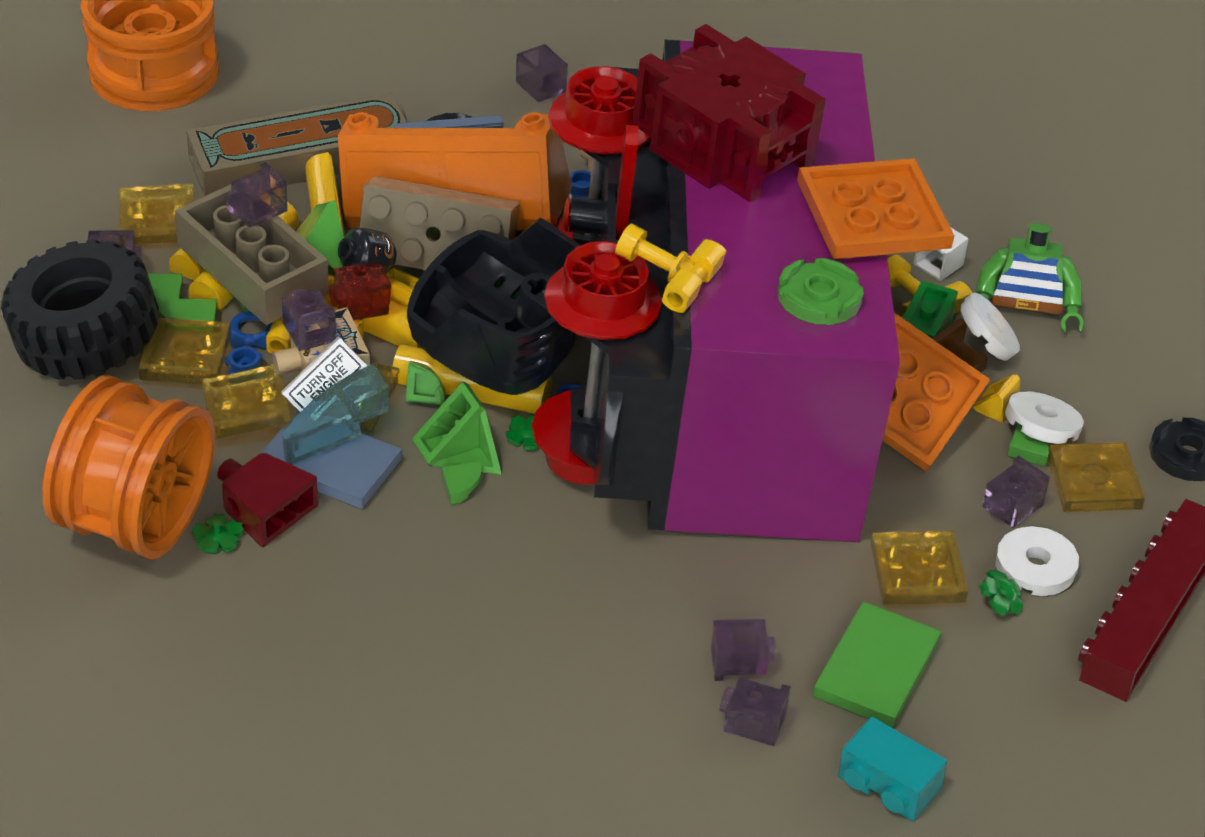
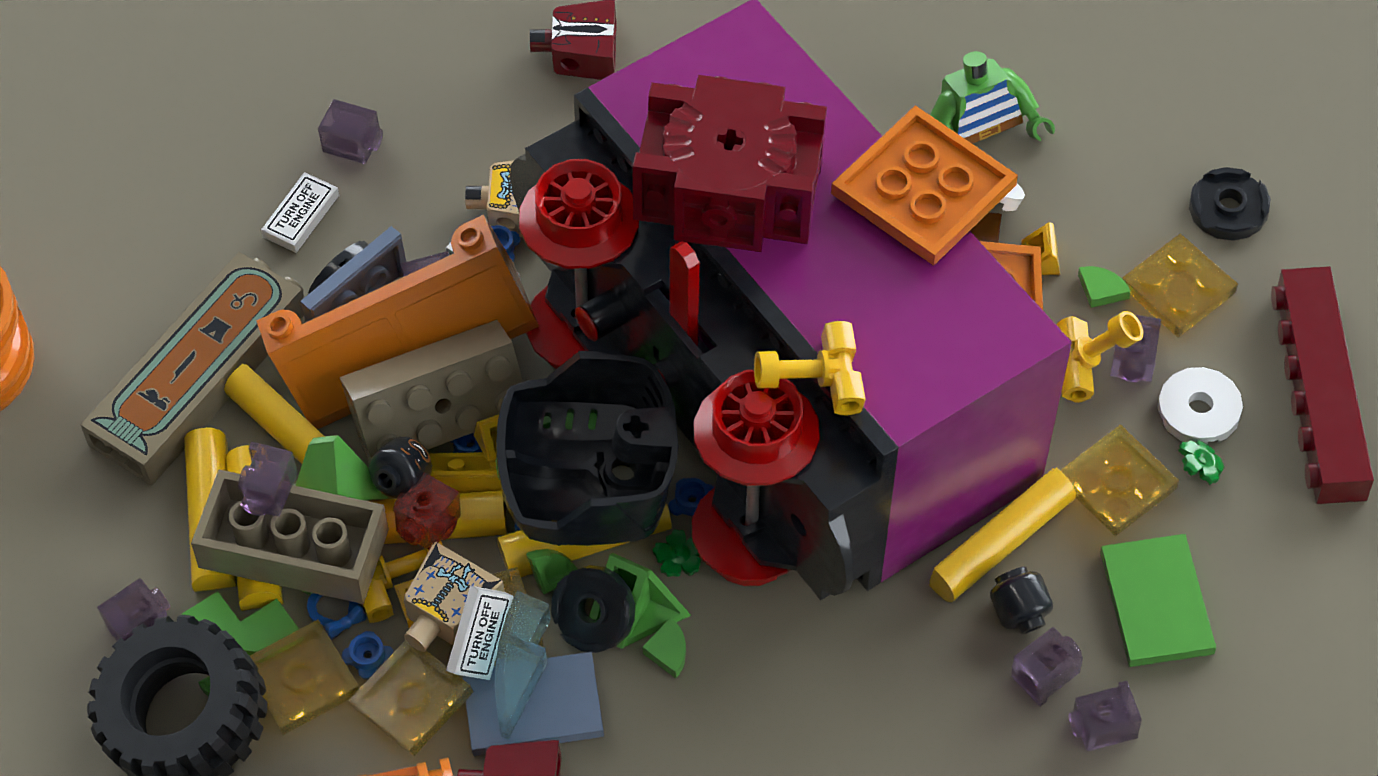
camera: 30 degrees left, 15 degrees up
clear yellow plate [120,184,194,245] -> none
clear purple brick [281,289,336,351] -> none
bright green tile [777,258,864,325] -> none
teal brick [838,716,948,822] -> none
white piece [914,228,968,281] -> none
white tile [1005,391,1084,444] -> none
none -> white tile [261,172,339,253]
none -> black tile [551,565,635,653]
none -> yellow brick [929,467,1076,602]
none -> black head [990,566,1053,634]
none -> yellow bar [1056,311,1143,403]

